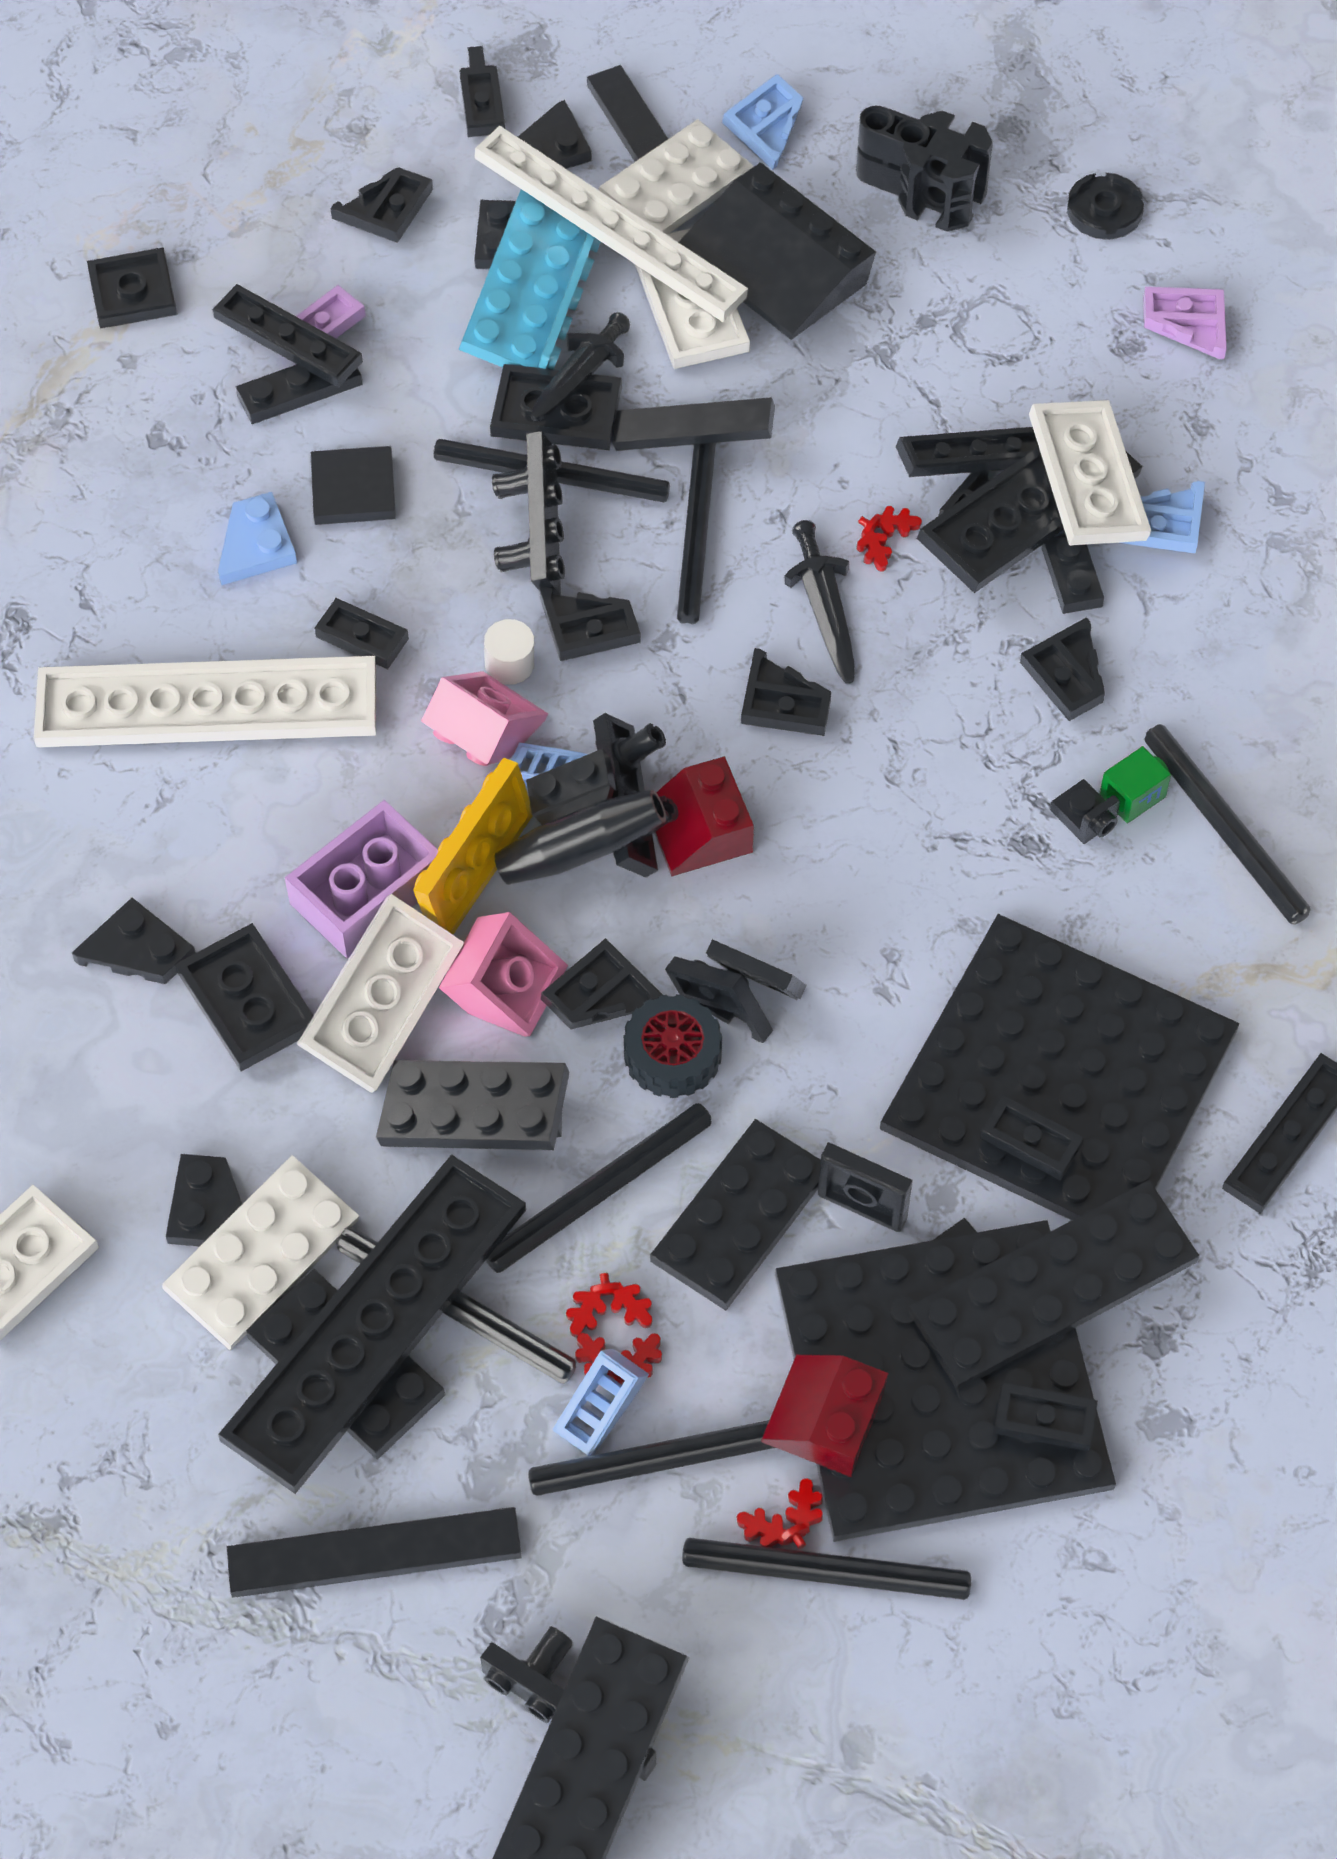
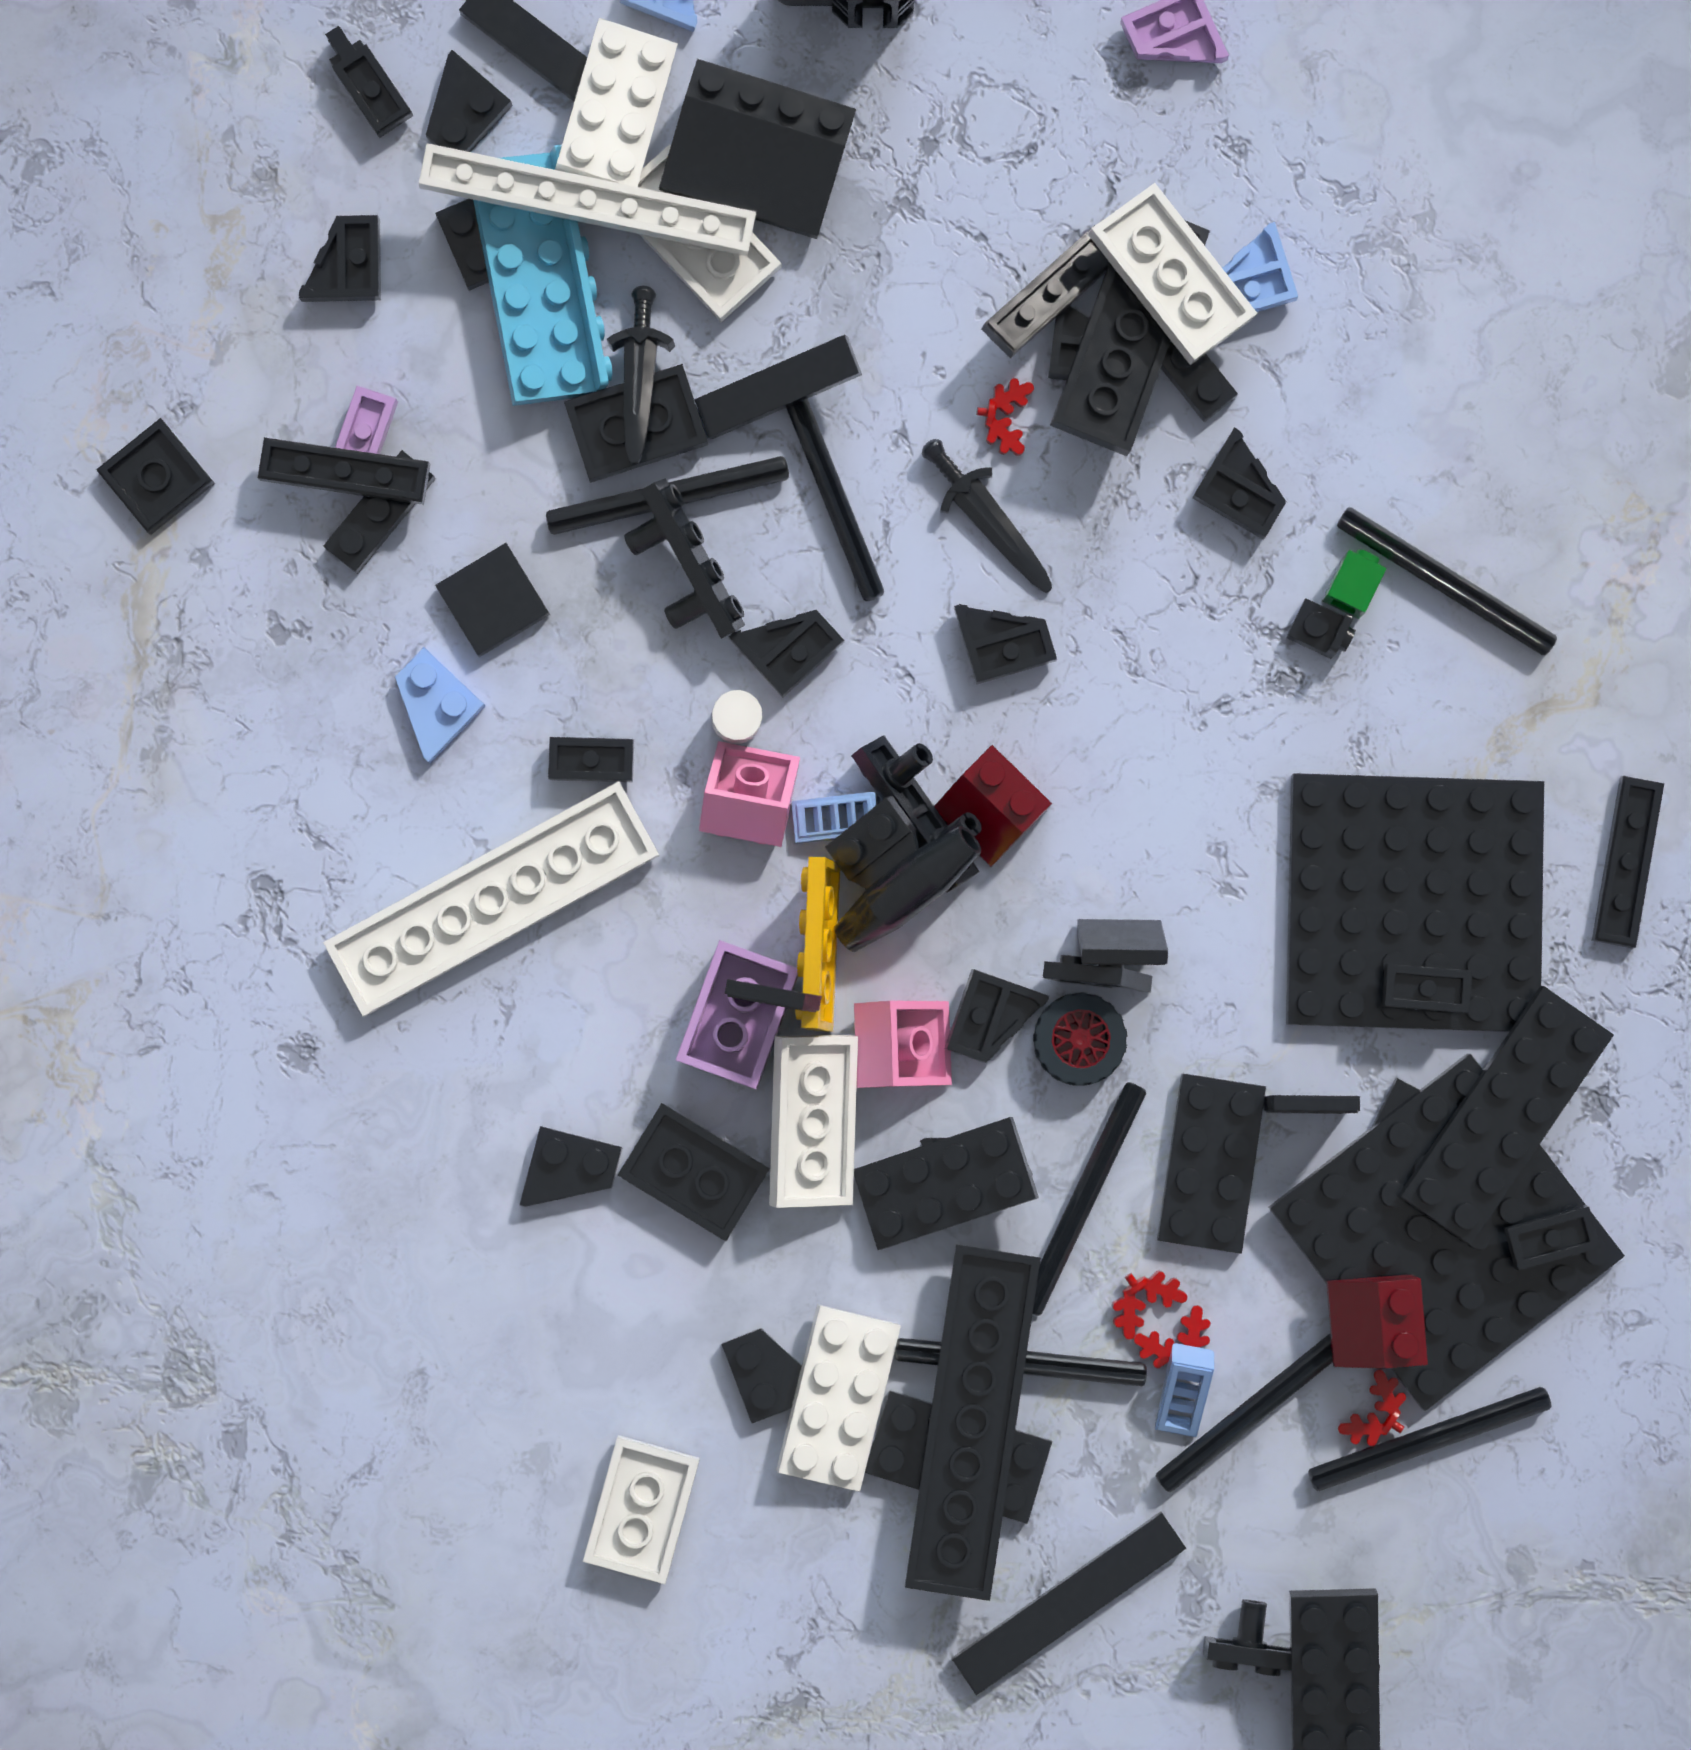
camera: 25 degrees left, 25 degrees up
none -> black tile [725,979,822,1012]

